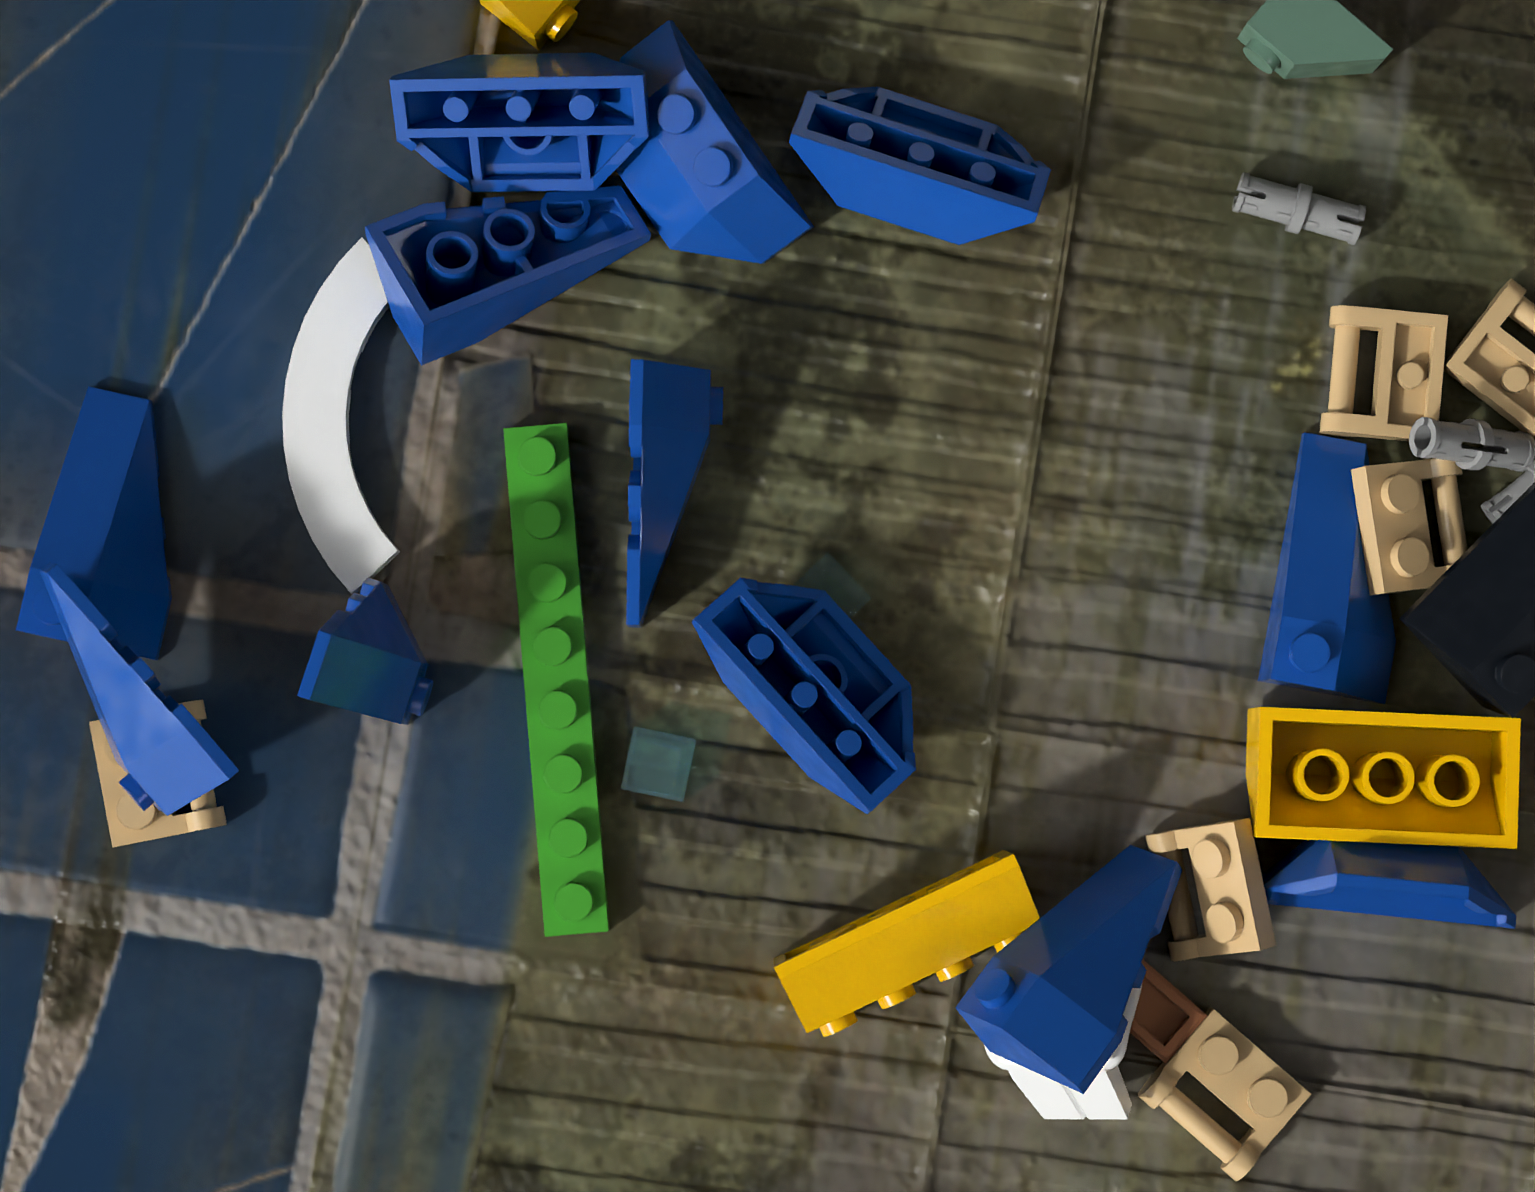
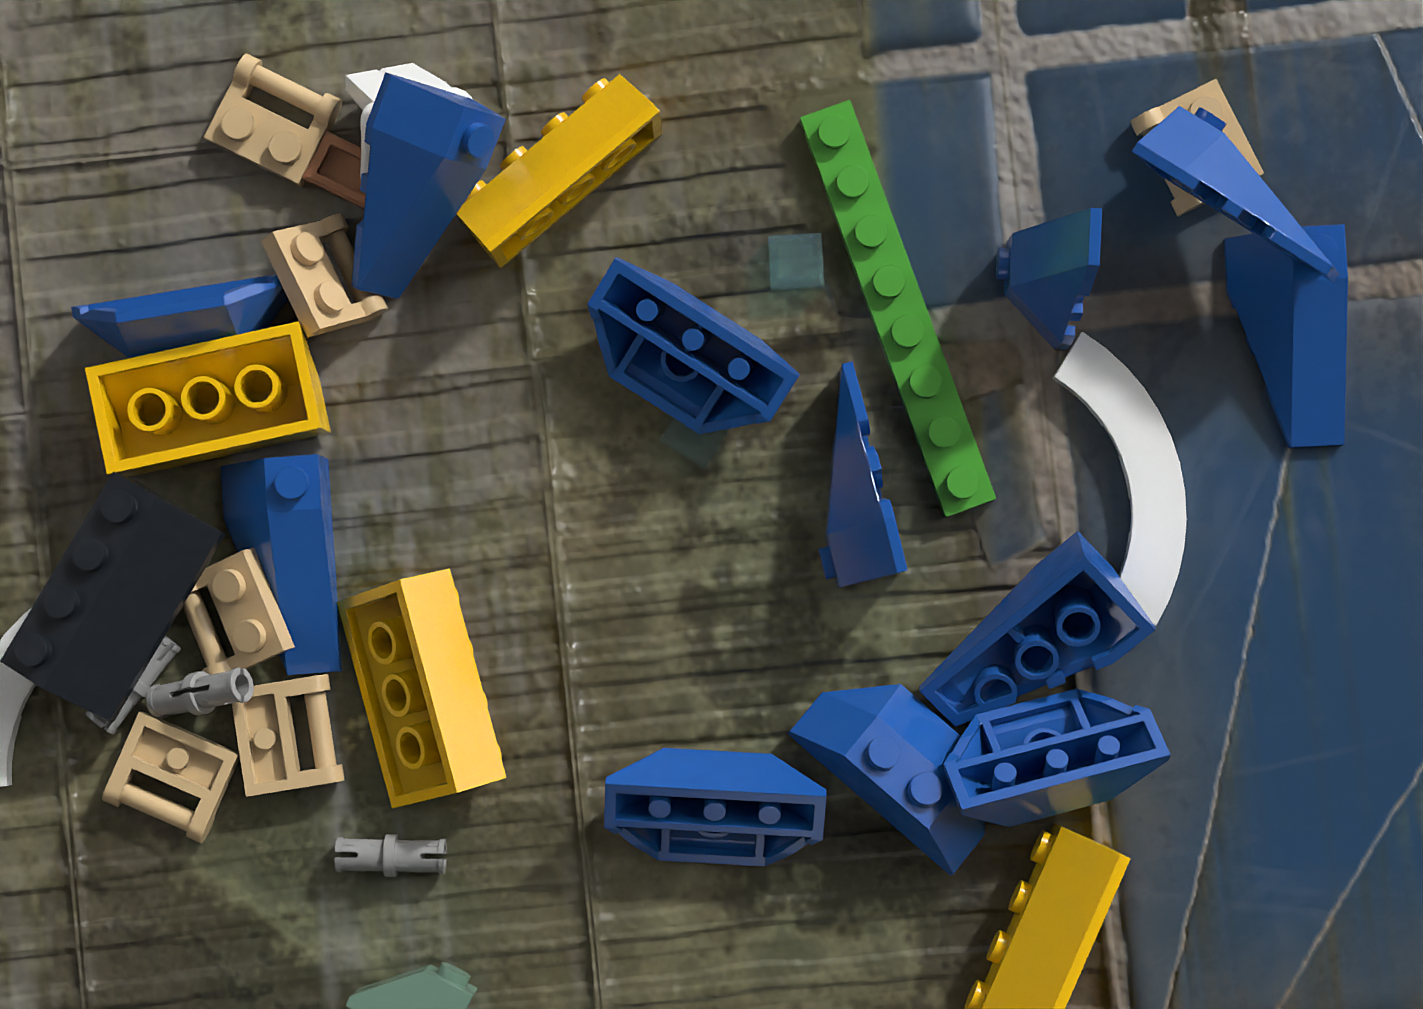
camera: 170 degrees right, 0 degrees up
none -> yellow slope [337,569,506,808]

